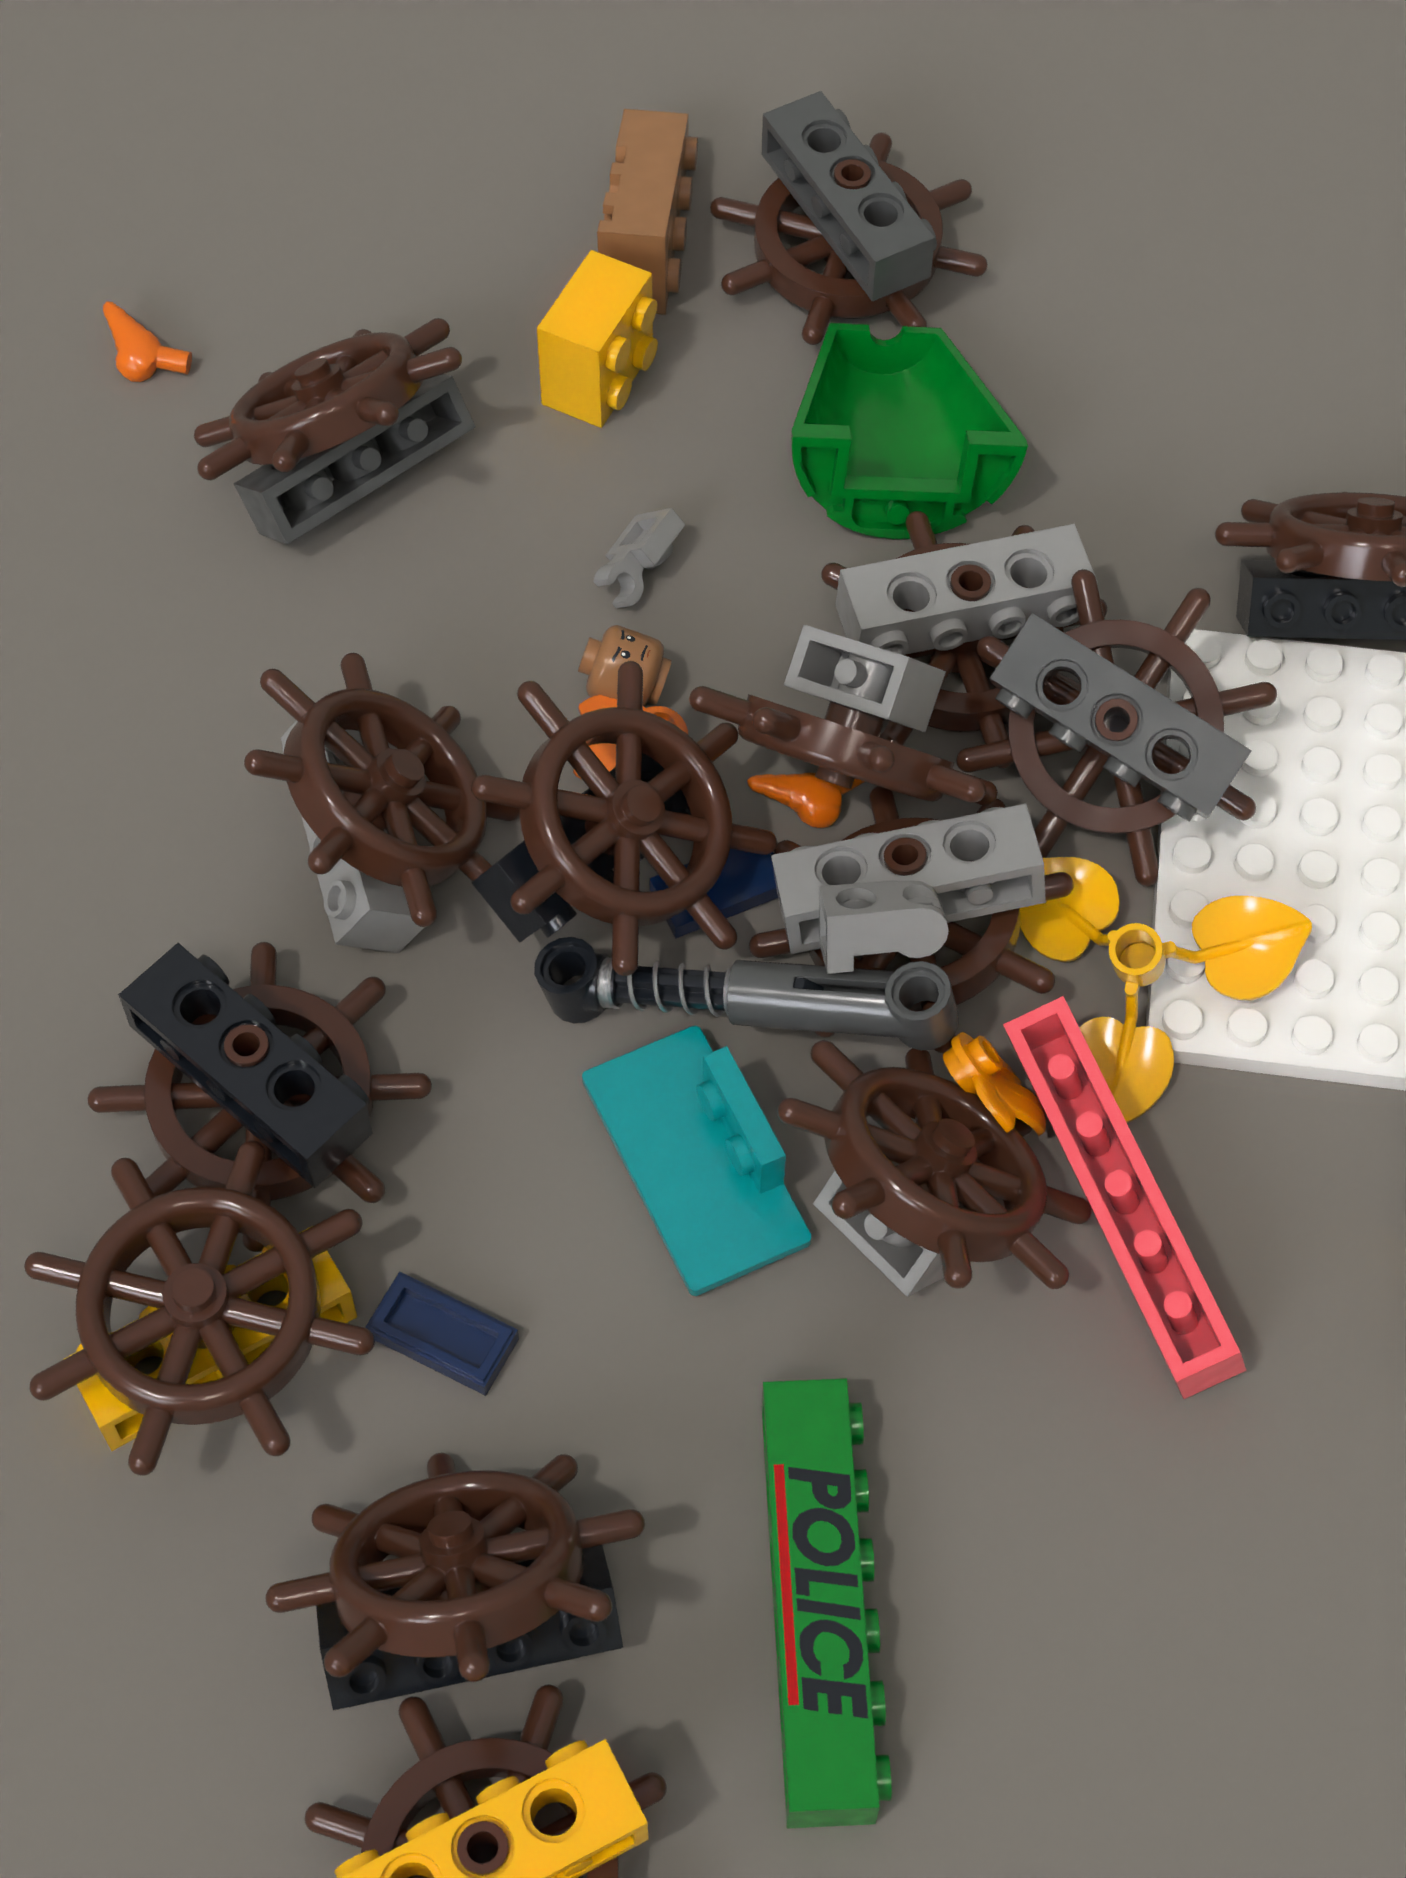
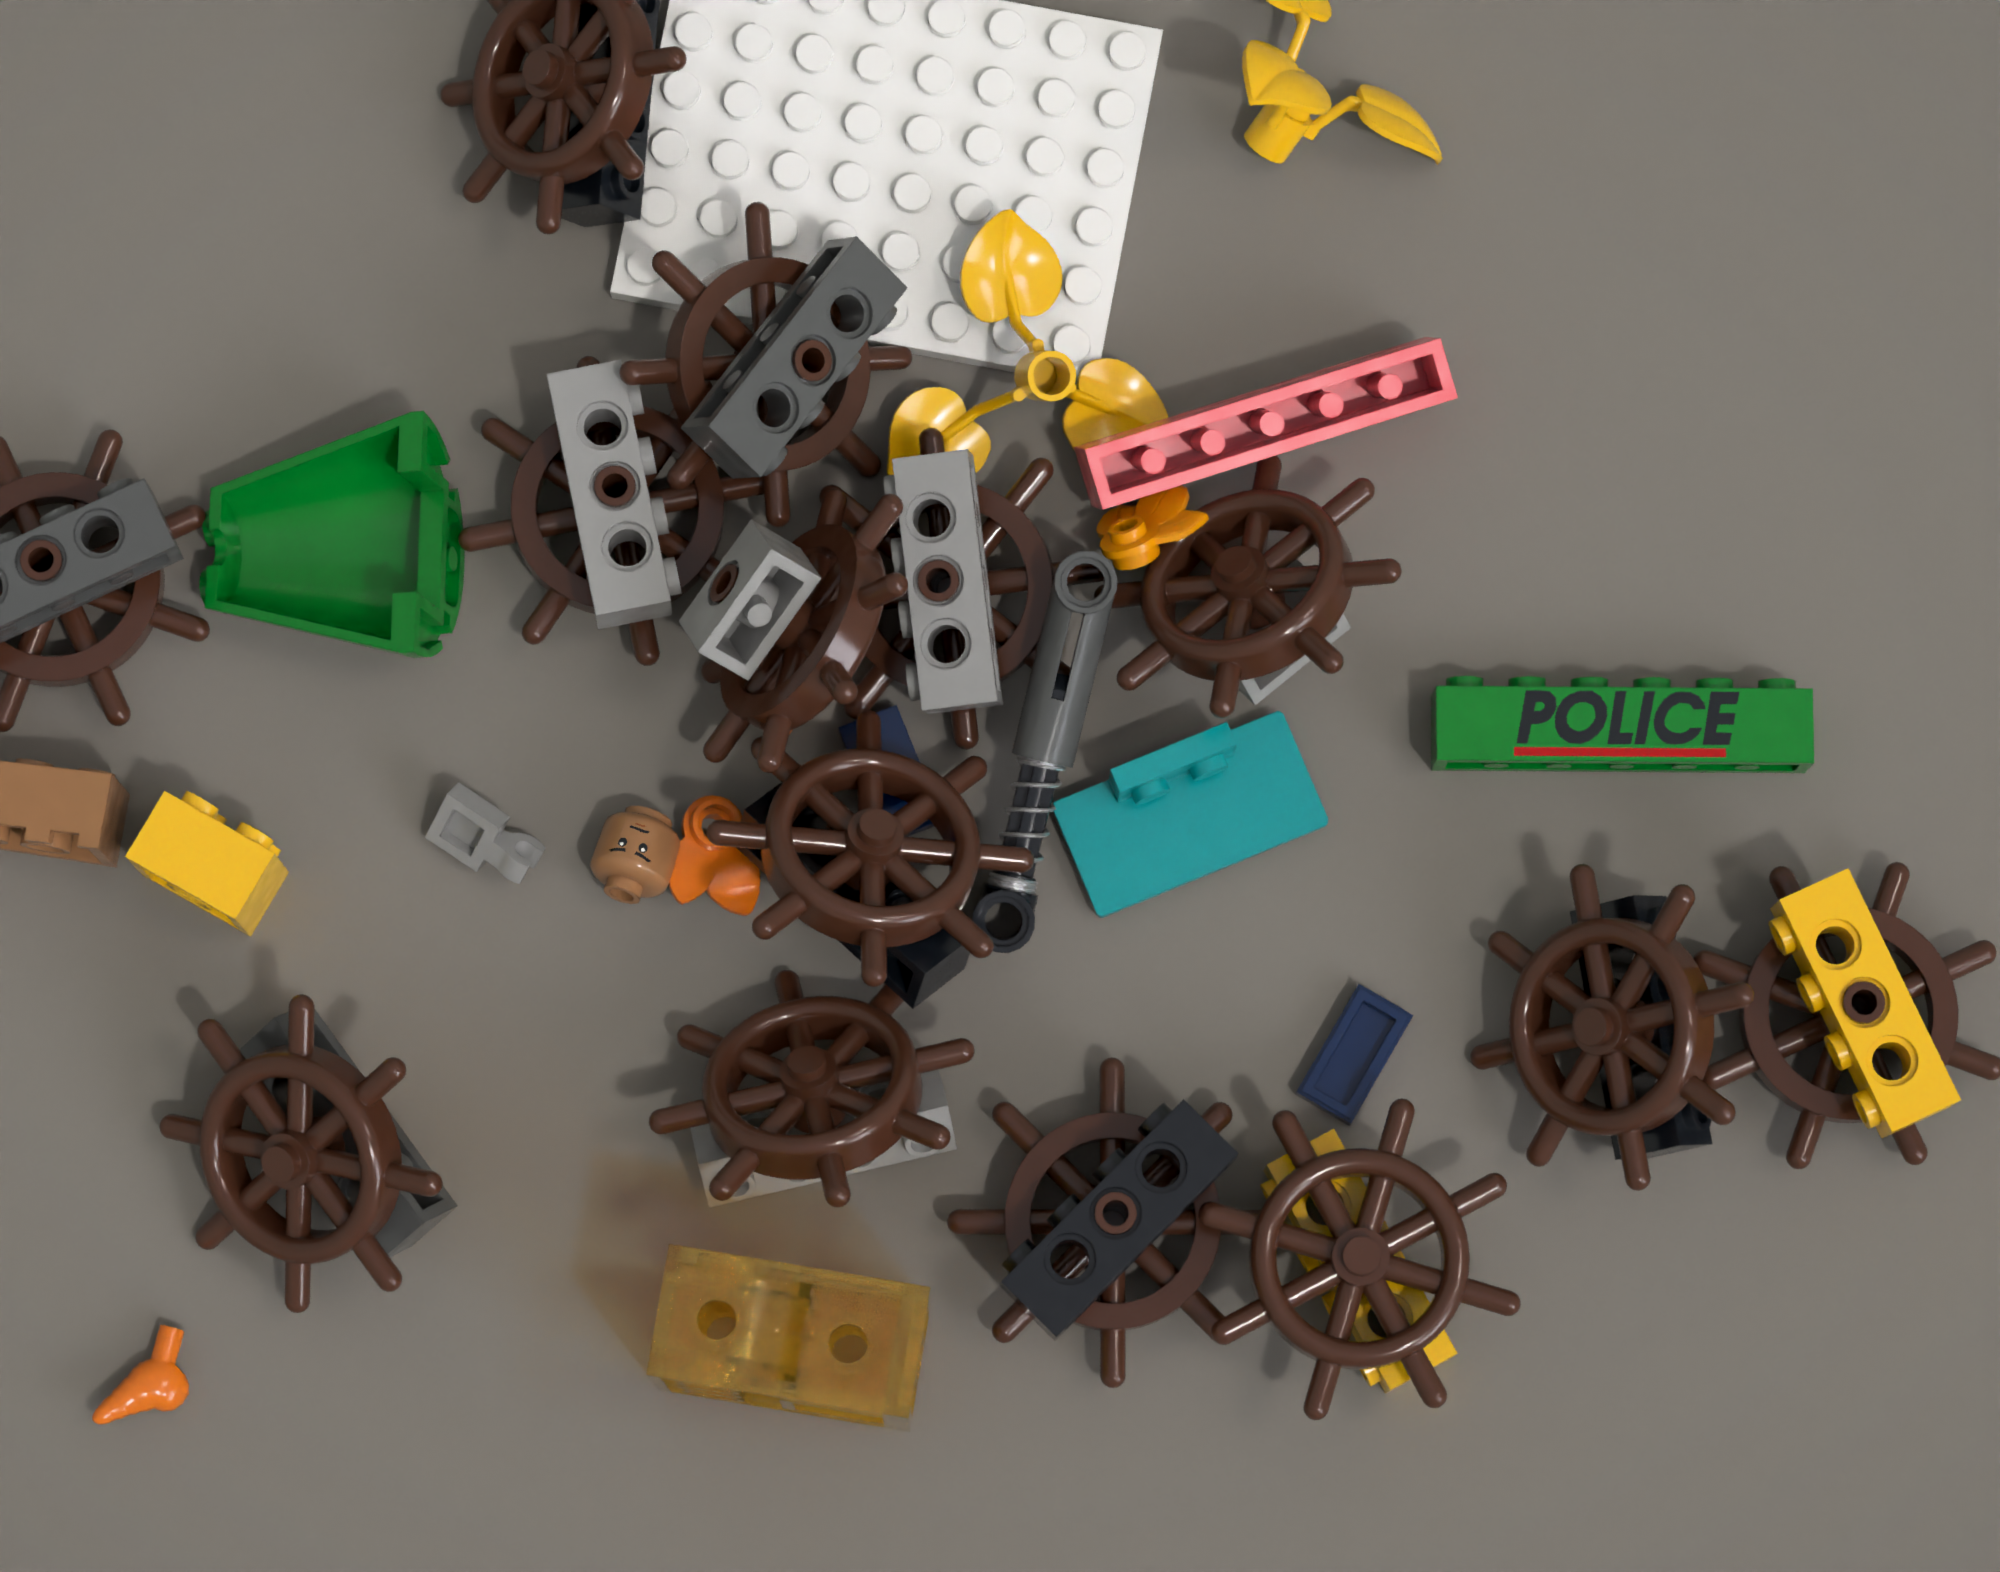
camera: 90 degrees left, 20 degrees up
light grey leg [819,880,949,974] -> none
none -> clear yellow piece [646,1244,931,1432]

